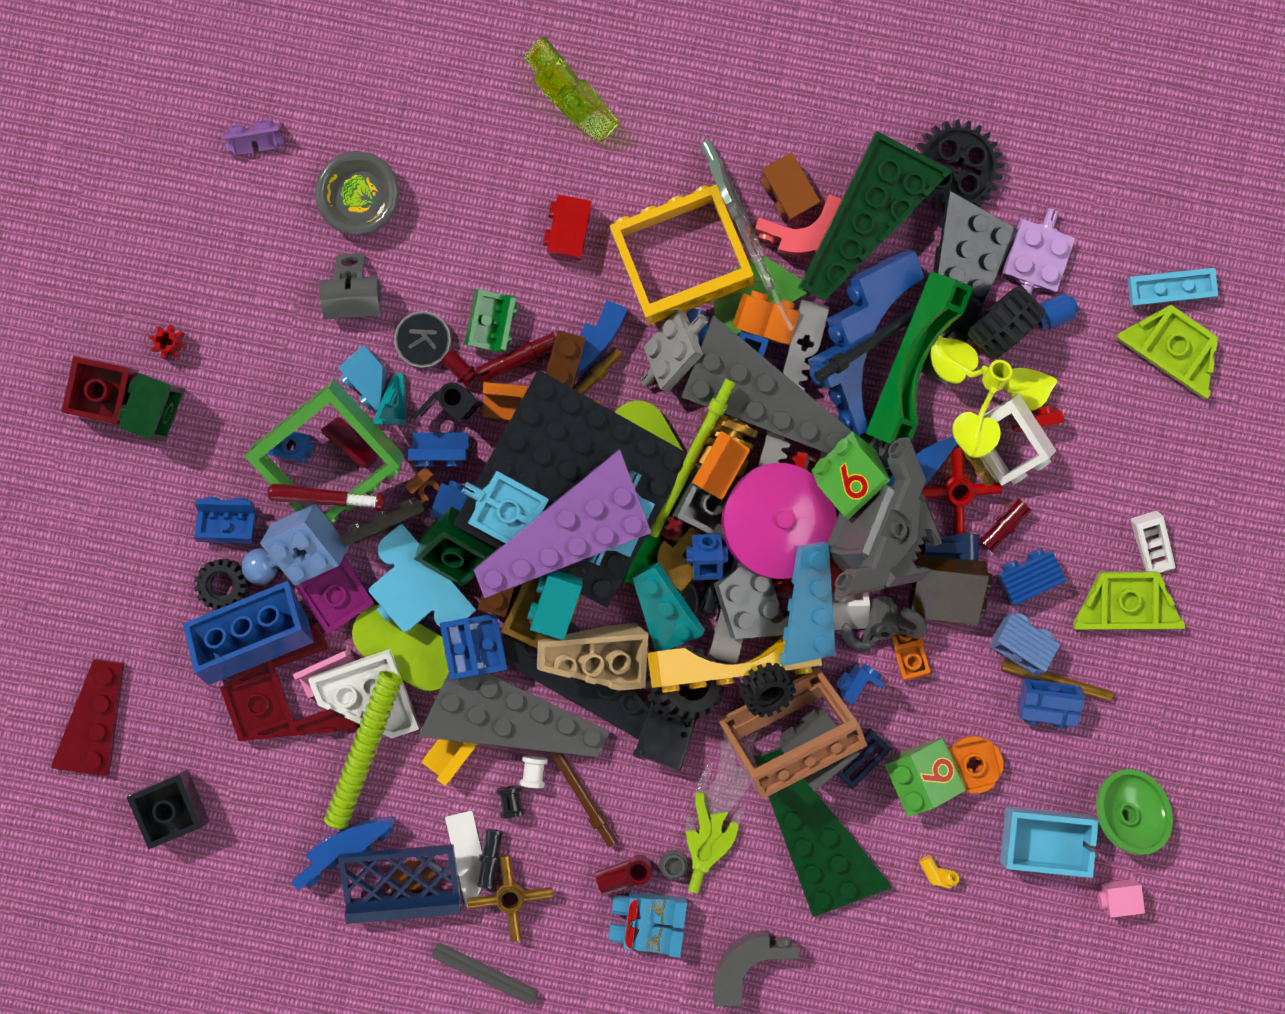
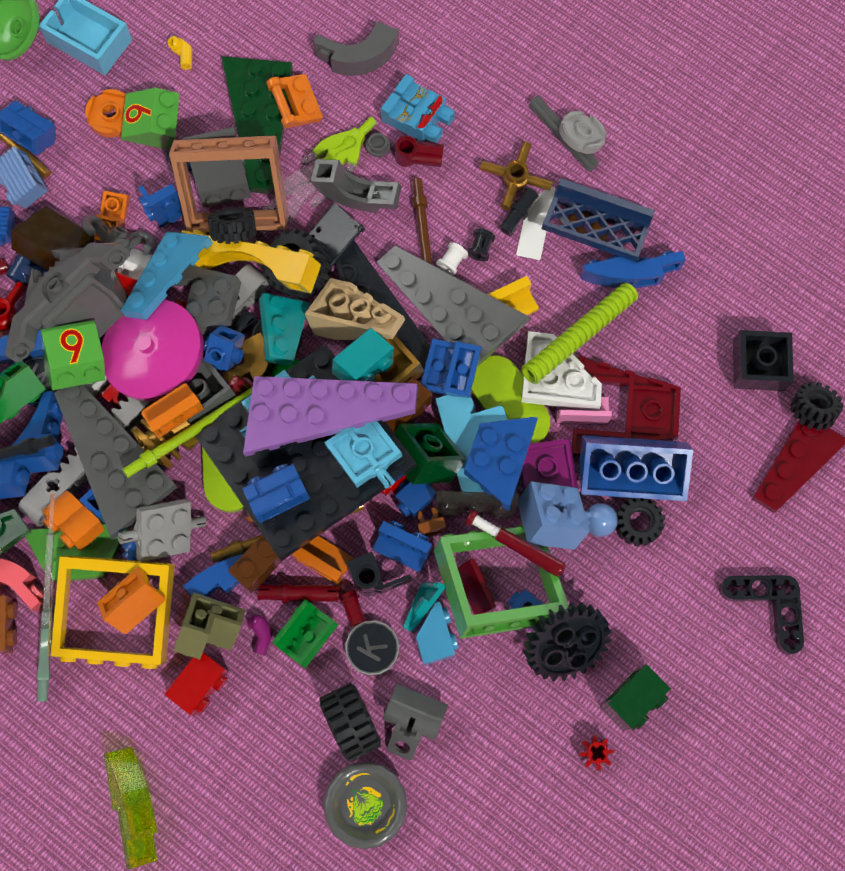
camera: 160 degrees left, 15 degrees down
dark red brick [61,356,139,425] -> none
blue bracket [194,497,257,544] -> none
none -> orange panel [97,567,166,634]
none -> olive brick [173,592,245,659]
none -> blue brick [242,464,310,523]
none -> magenta arm [248,615,273,656]
none -> orange plate [266,74,323,128]
none -> dark grey arch [310,159,402,213]
none -> black tyre [320,683,381,762]
none -> blue wing [464,417,538,511]
none -> black gear [523,602,611,682]
none -> light grey tile [559,111,606,154]
none -> black beam [719,575,804,655]
none -> black tyre [790,382,844,430]

